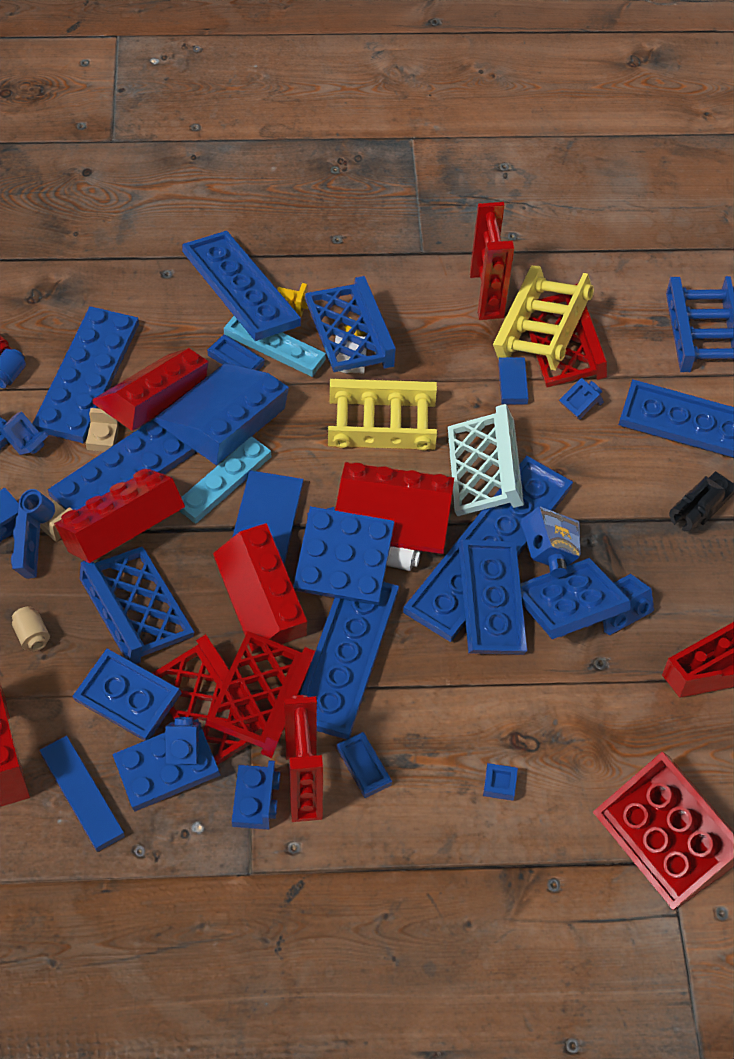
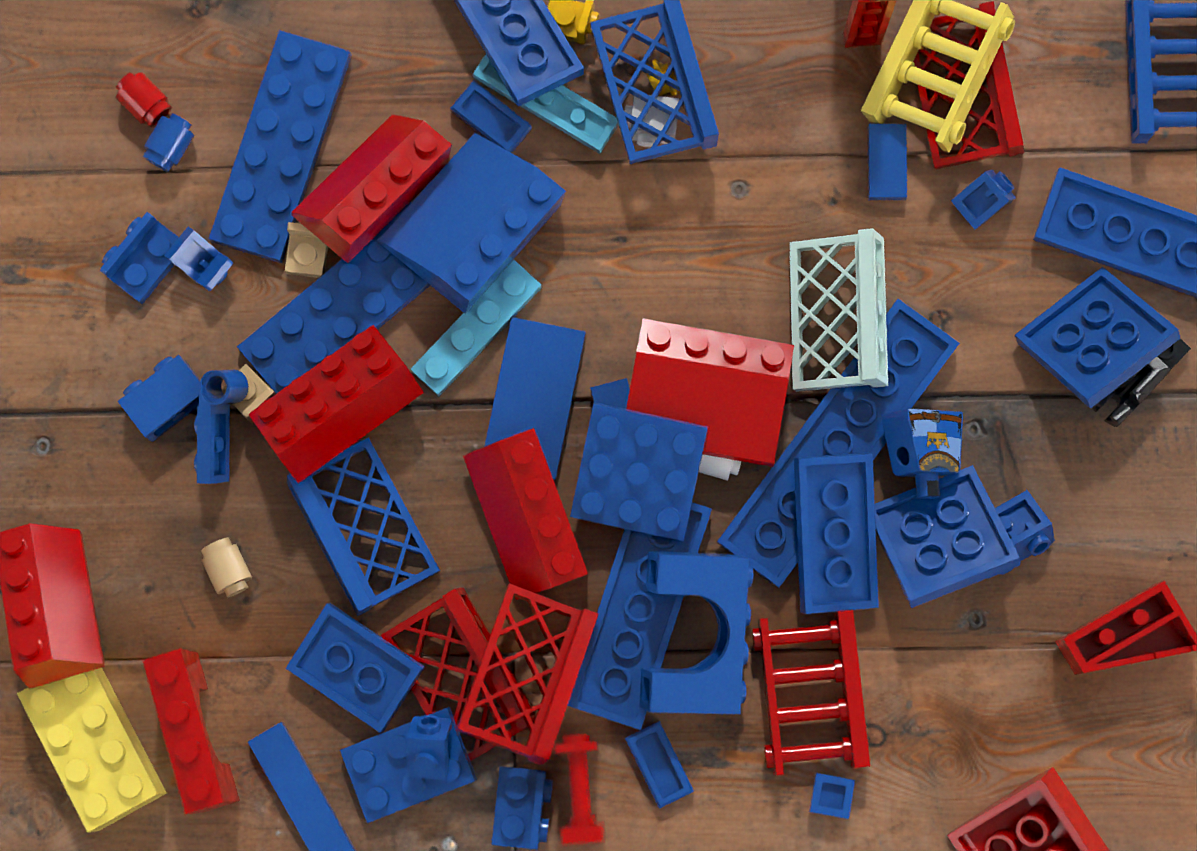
camera: 10 degrees right, 25 degrees up
light yellow fence [328,379,437,450] -> none
none -> blue arch [639,551,753,714]
none -> red fence [752,610,870,776]
none -> blue plate [1015,267,1181,409]

